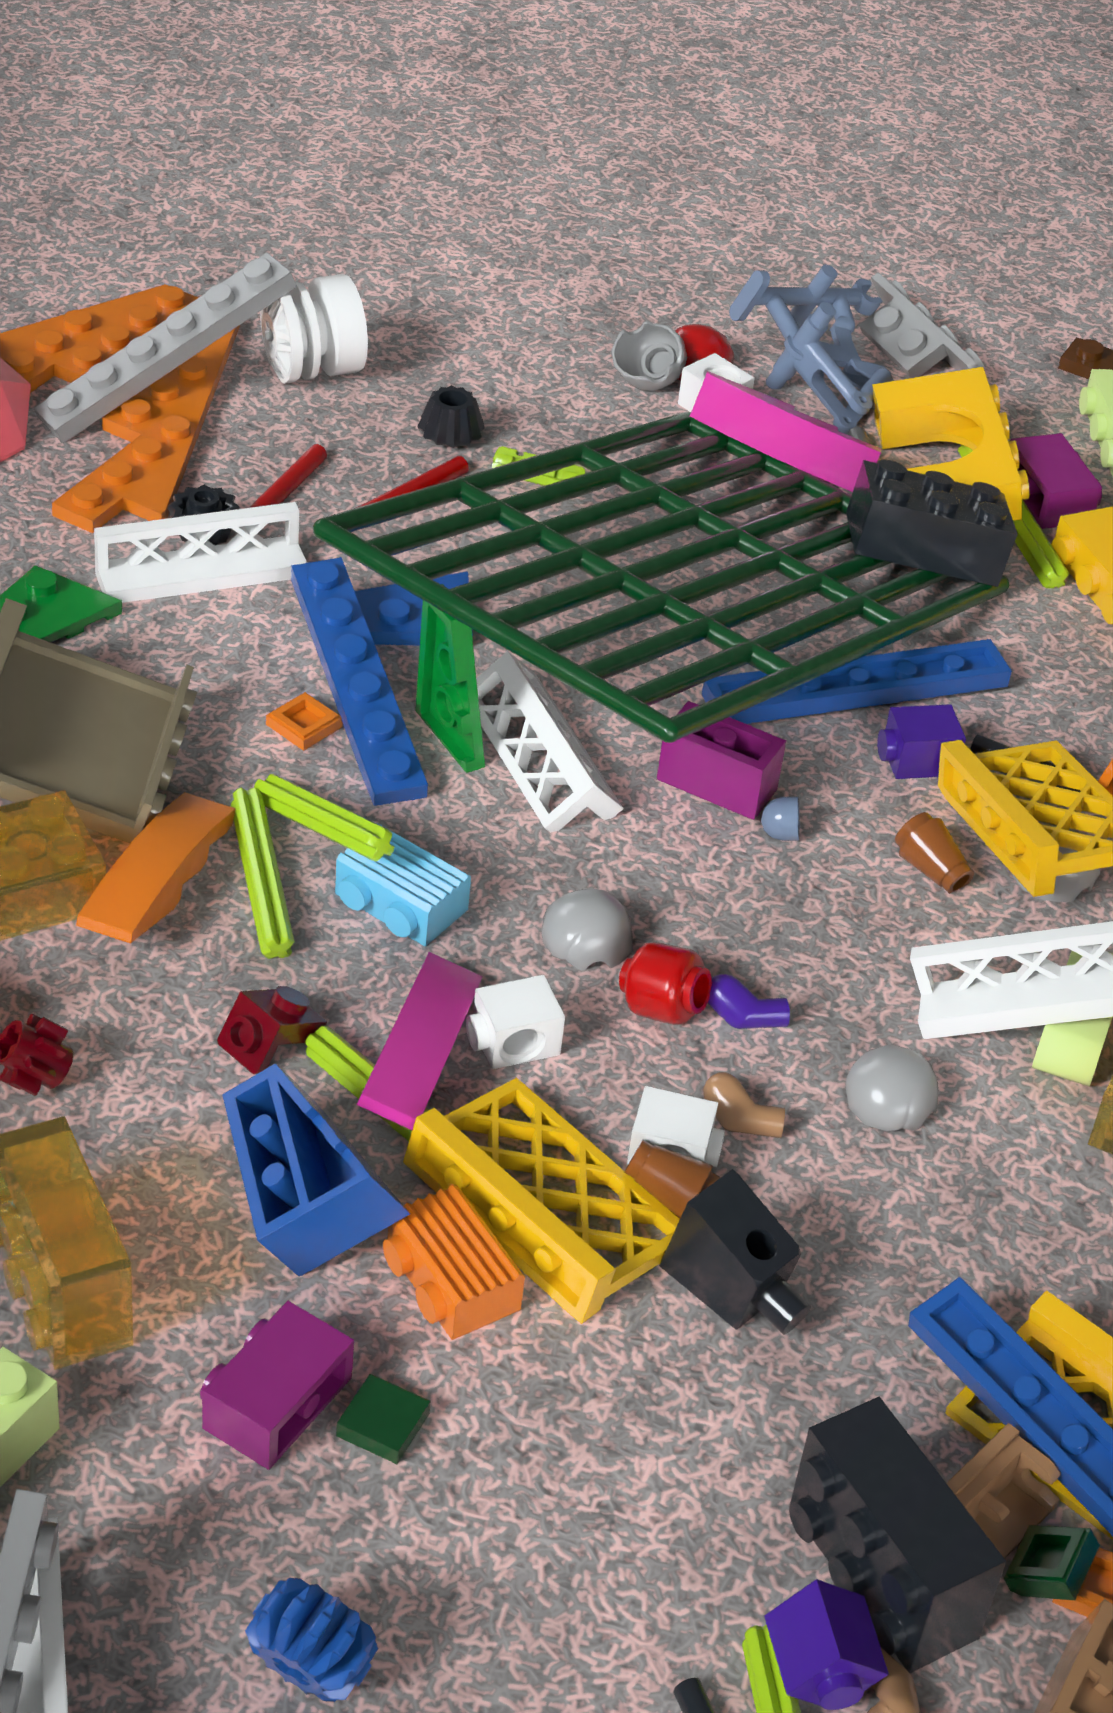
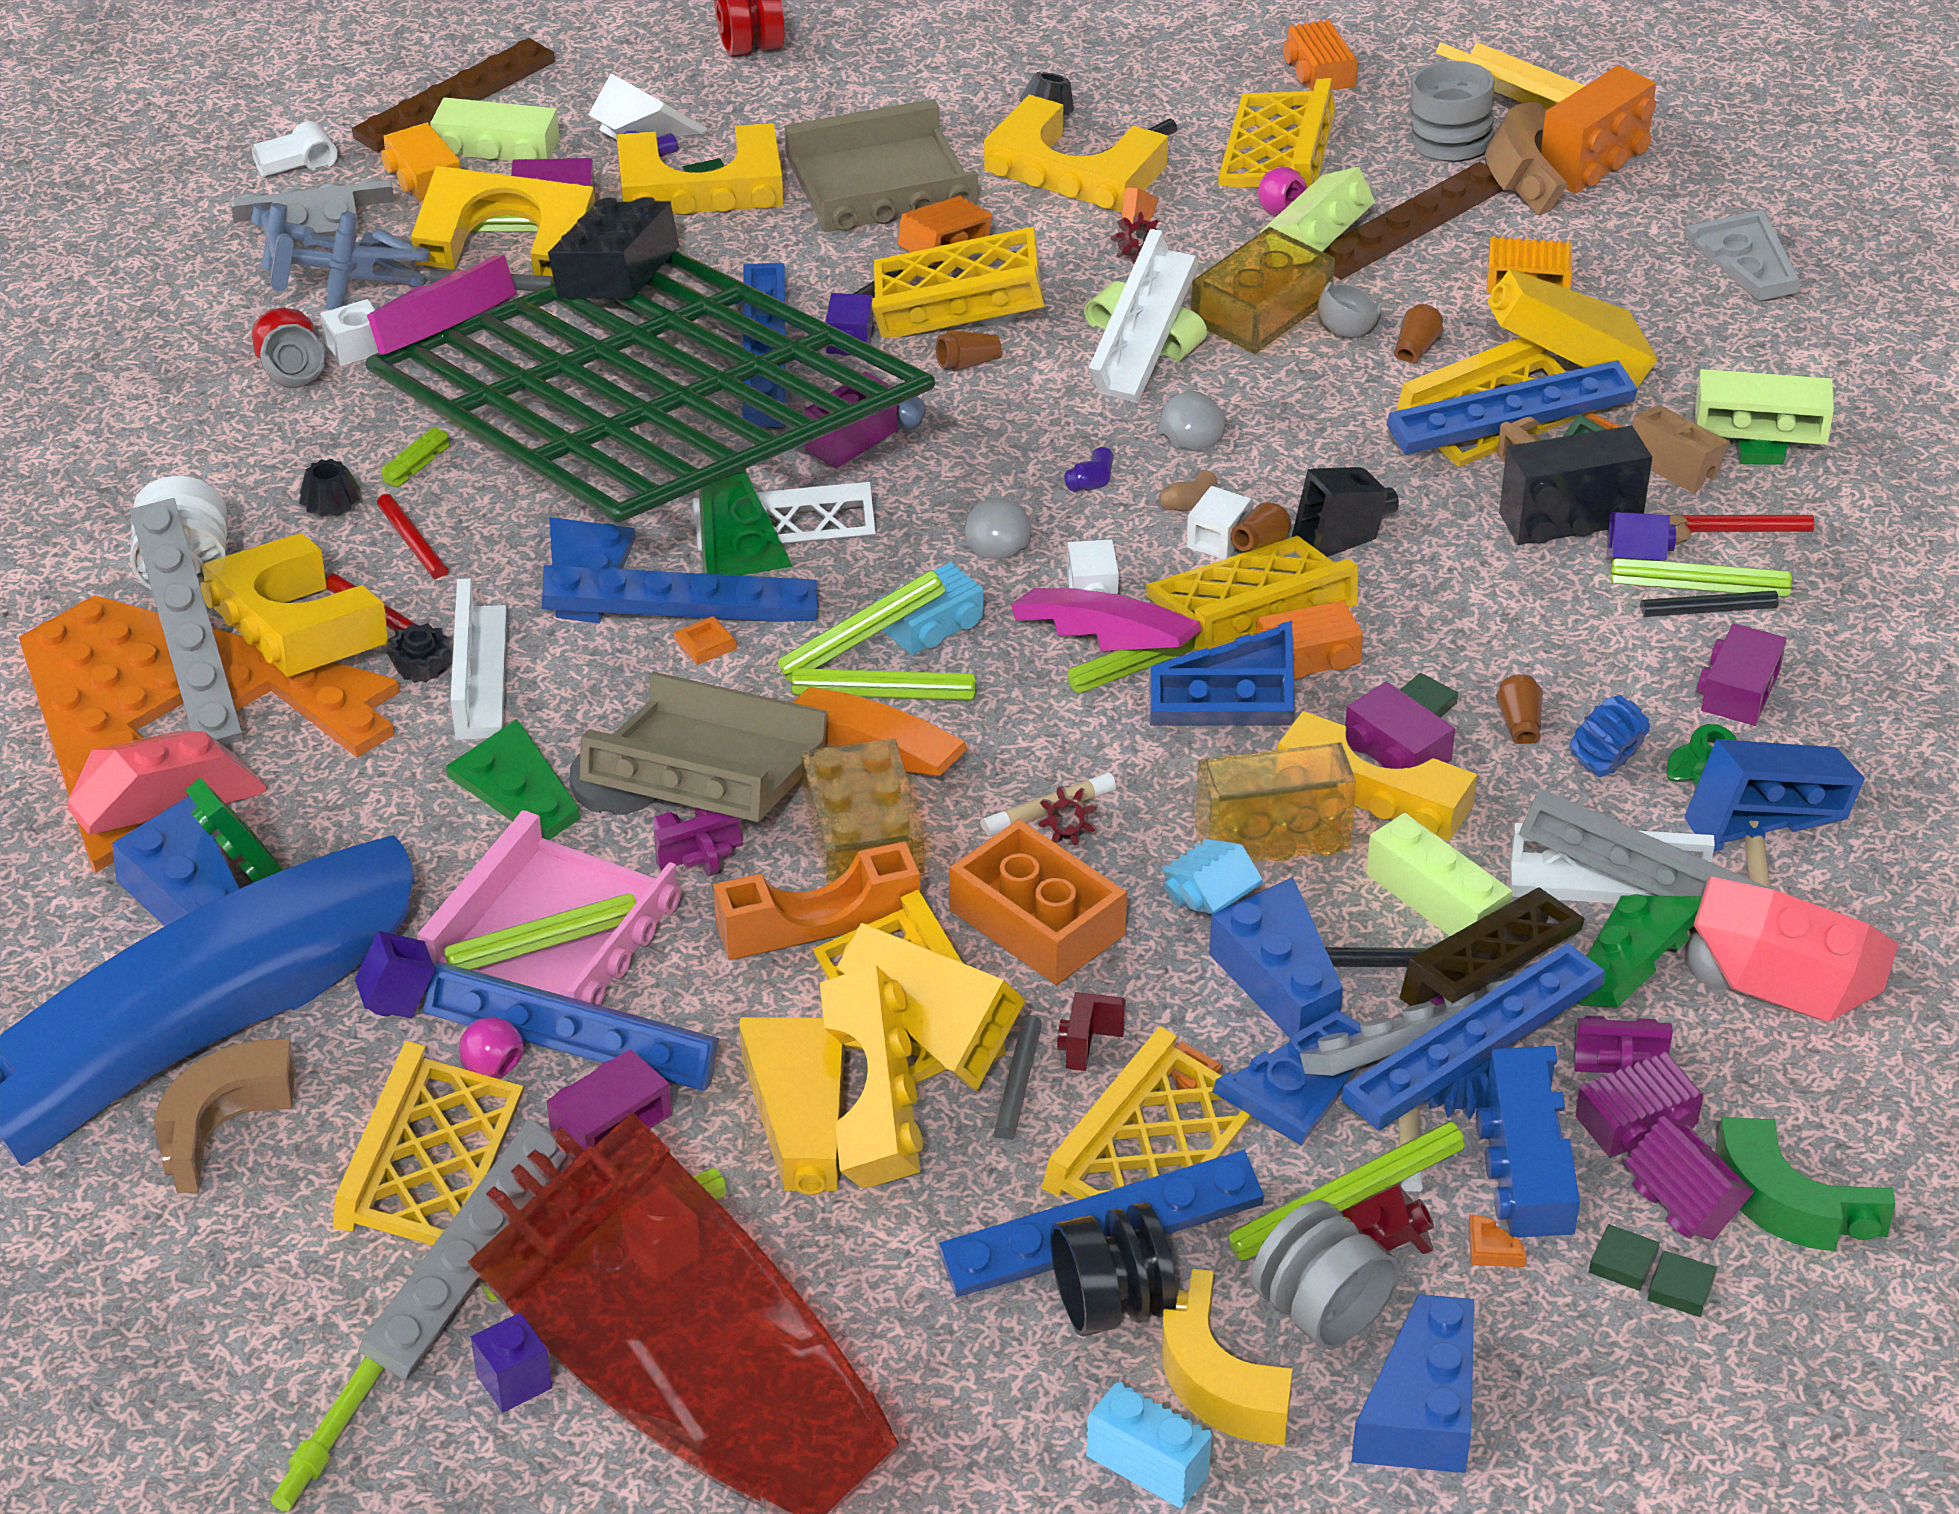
camera: 70 degrees left, 0 degrees up
dark red bracket [217,986,327,1074] -> none
red head [619,942,712,1025] -> none
none -> yellow arch [200,532,388,677]
none -> white piece [252,121,337,177]
none -> light orange brick [381,122,460,202]
none -> bar [980,772,1116,836]
none -> yellow arch [1275,711,1477,841]
none -> dark orange cone [1496,674,1543,744]

